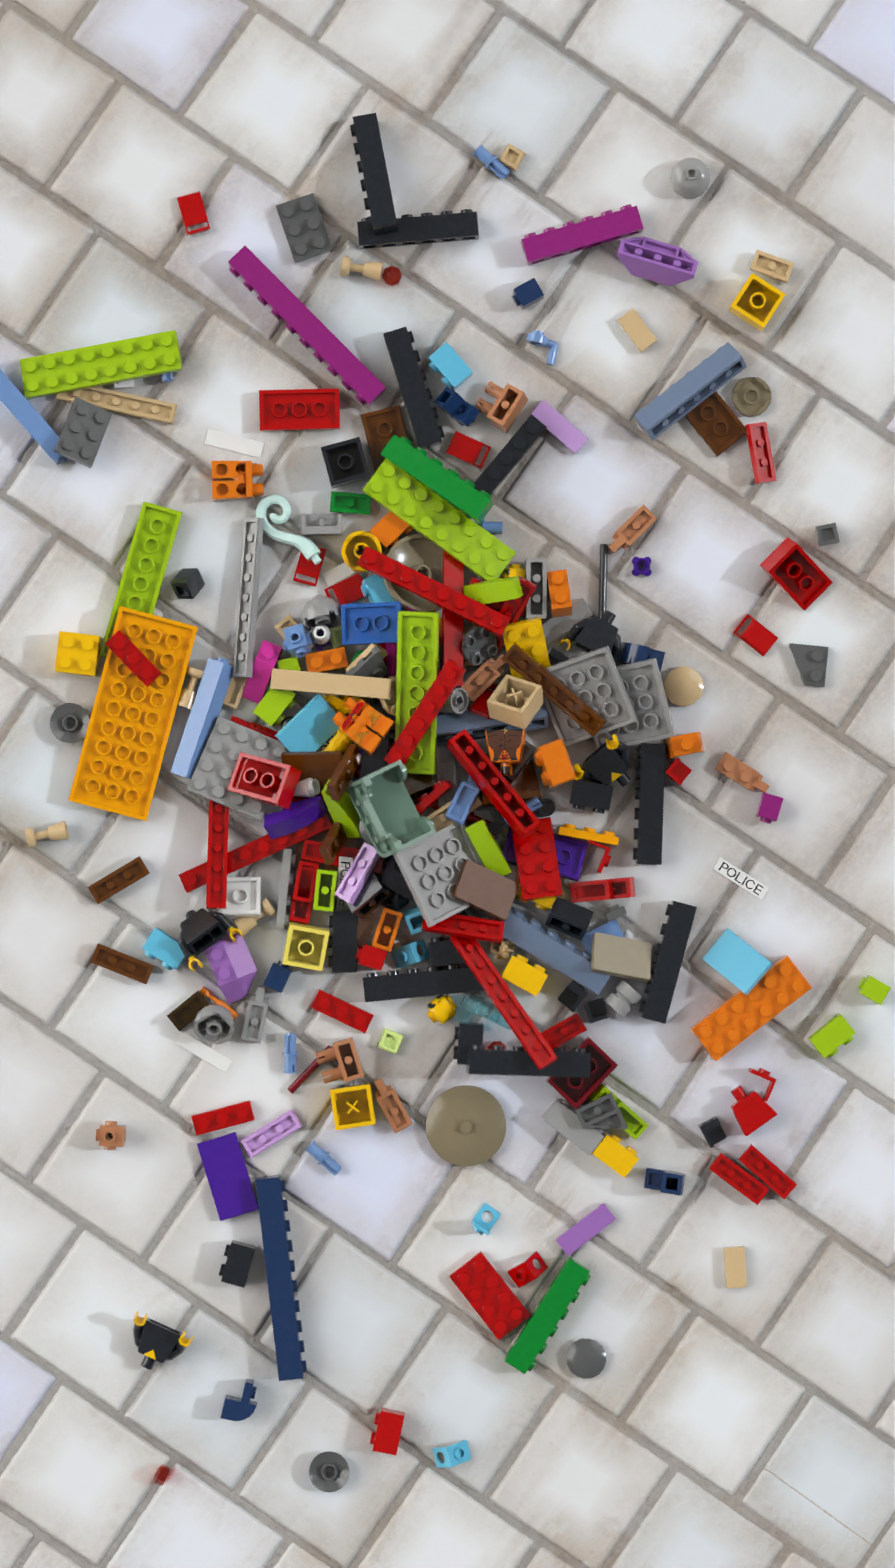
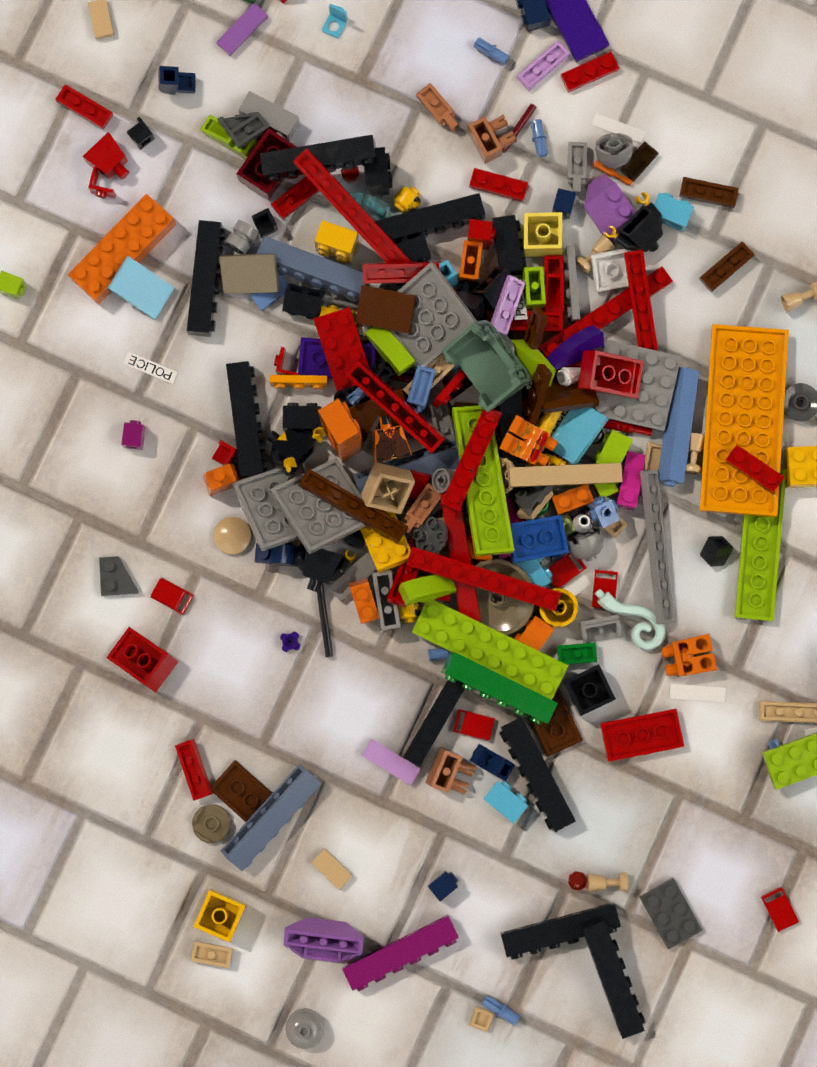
camera: 170 degrees right, 5 degrees down
nougat brick [96,1121,126,1150] -> none
magenta brick [228,246,386,407] -> none
yellow brick [330,1083,376,1130] -> none
yellowish green tile [378,1028,404,1054] -> none
medium azure bracket [391,939,430,969] -> none
dark tan dish [426,1085,506,1166] -> none
tan gear [489,937,514,960] -> none
medium blue plate [526,330,559,366] -> none
black panel [558,981,588,1012] -> none
red slope [570,877,636,903] -> none
yellow brick [592,1133,639,1178] -> none
dark grey plate [605,904,627,921] -> none
nougat hinge [608,504,657,554] -> none
red plate [708,1152,769,1205] -> none
nougat hinge [715,752,769,793] -> none
lime brick [807,1013,856,1058] -> none
dark grey plate [815,522,840,547] -> none

